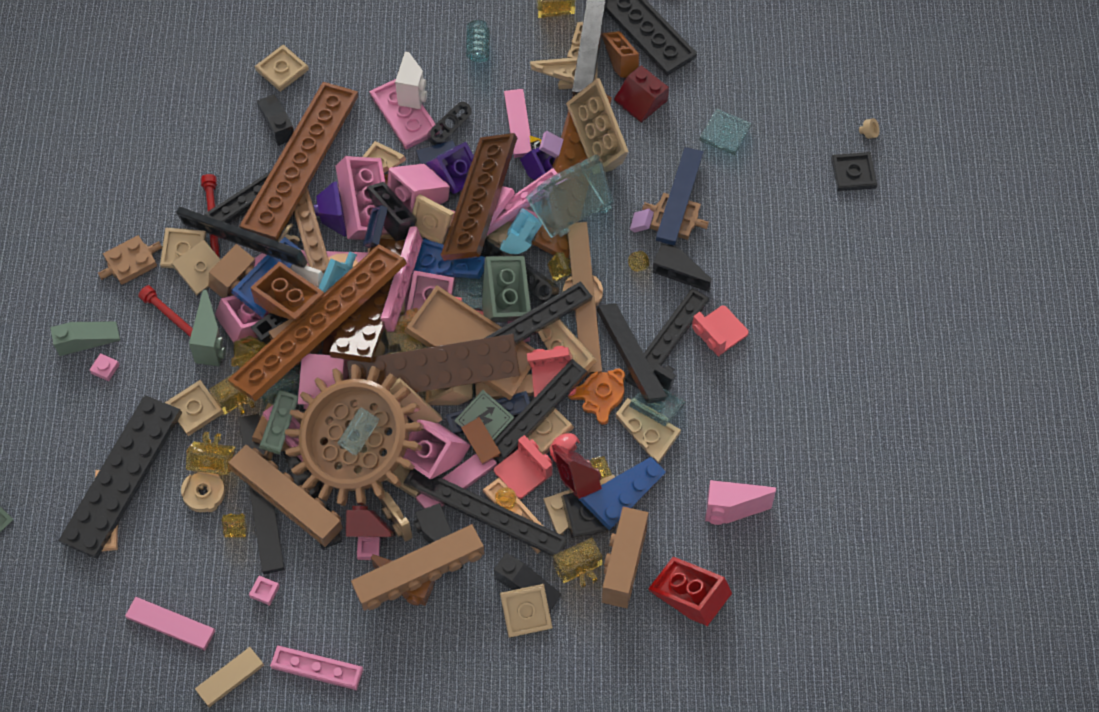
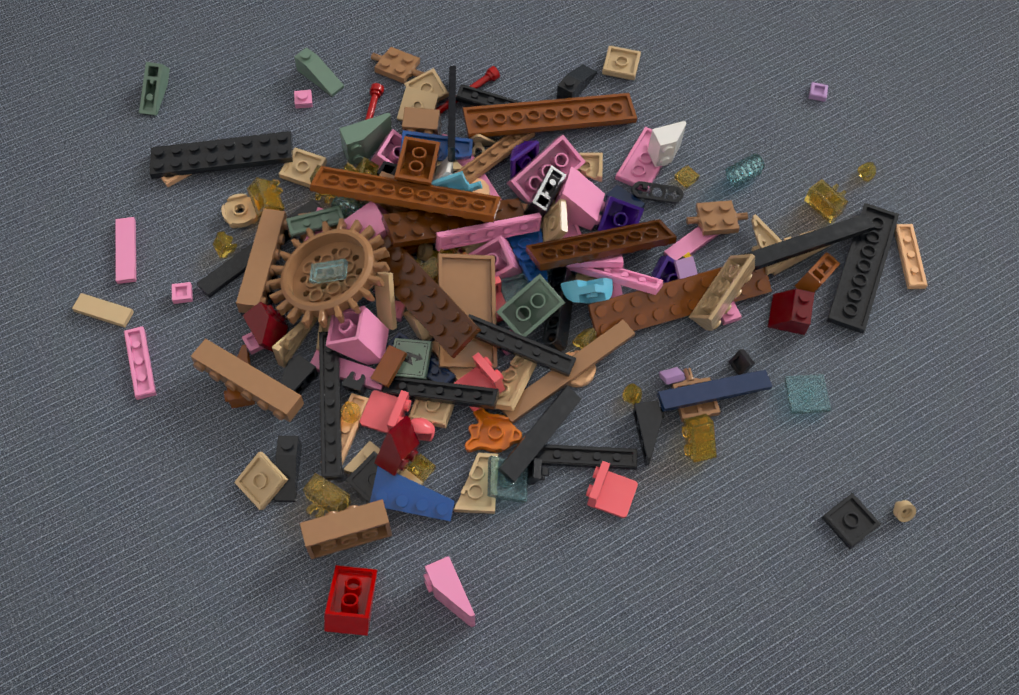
camera: 55 degrees right, 0 degrees up
dark blue tile [363,205,388,249] -> none
clear light blue windscreen [526,154,614,238] -> none
none -> black tile [342,371,366,396]
none -> clear yellow tile [674,165,700,188]
none -> clear yellow brick [682,414,717,463]
none -> medium nougat plate [686,200,748,236]
none -> black tile [728,349,755,375]

